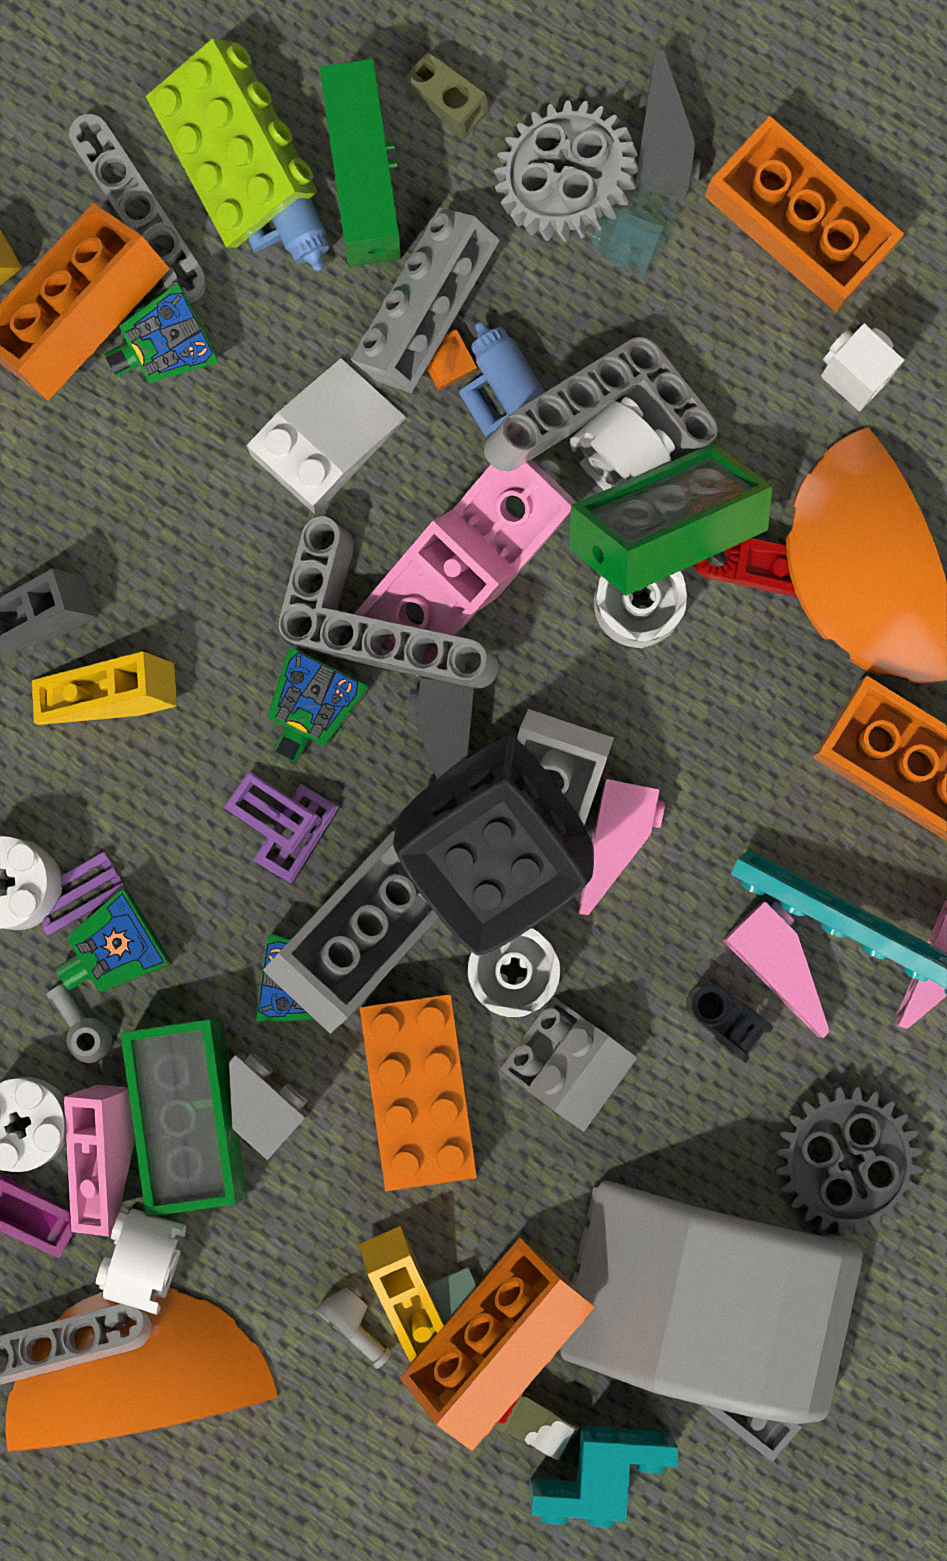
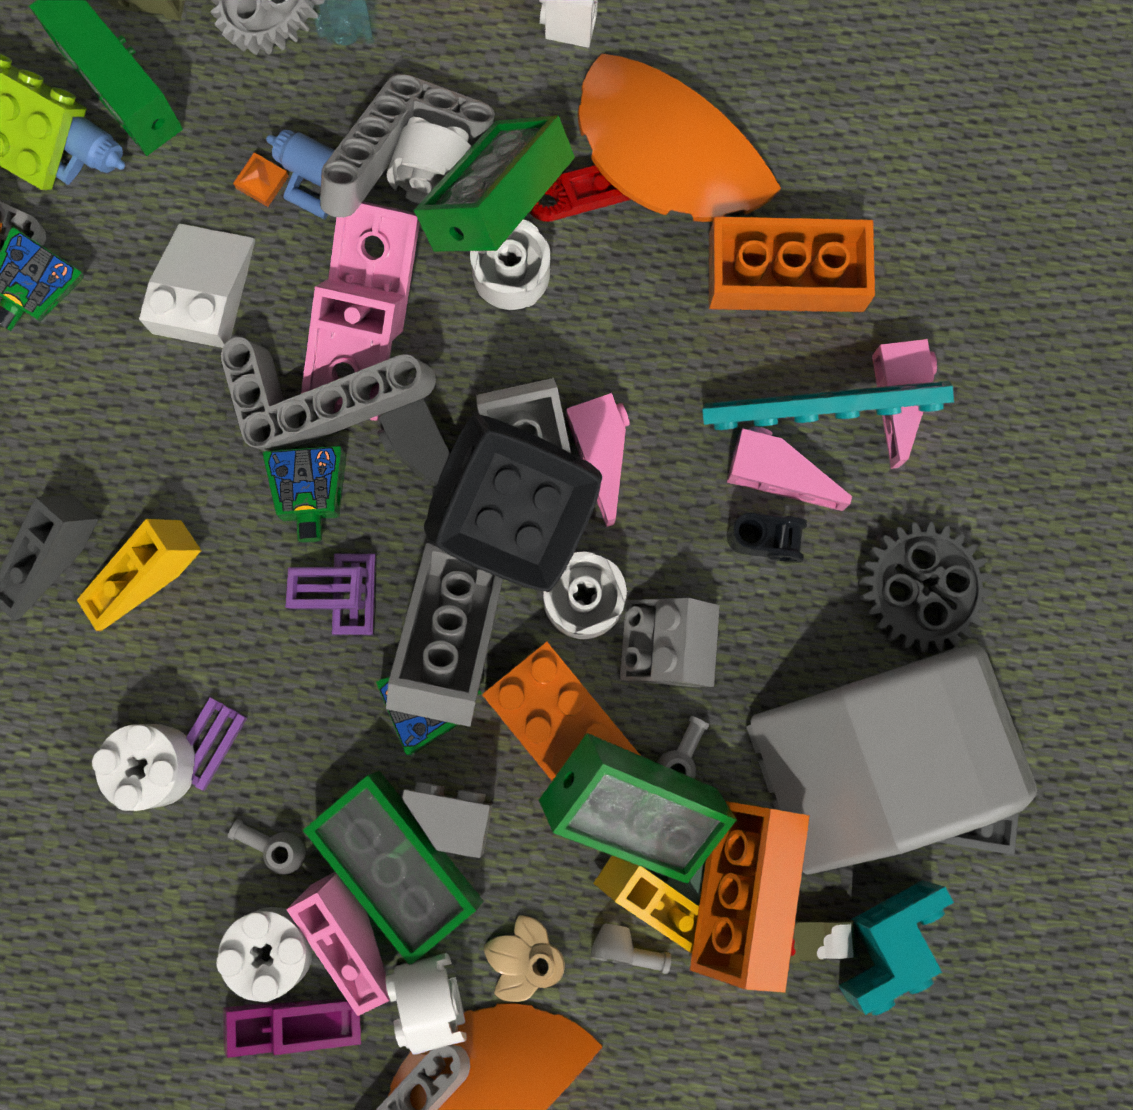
camera: 30 degrees left, 5 degrees down
torso [55,889,173,992] -> none
light grey brick [351,207,500,393] -> none
none -> tan plate [484,915,565,1002]
none -> brick [539,733,737,884]
none -> light grey bar [657,716,710,779]

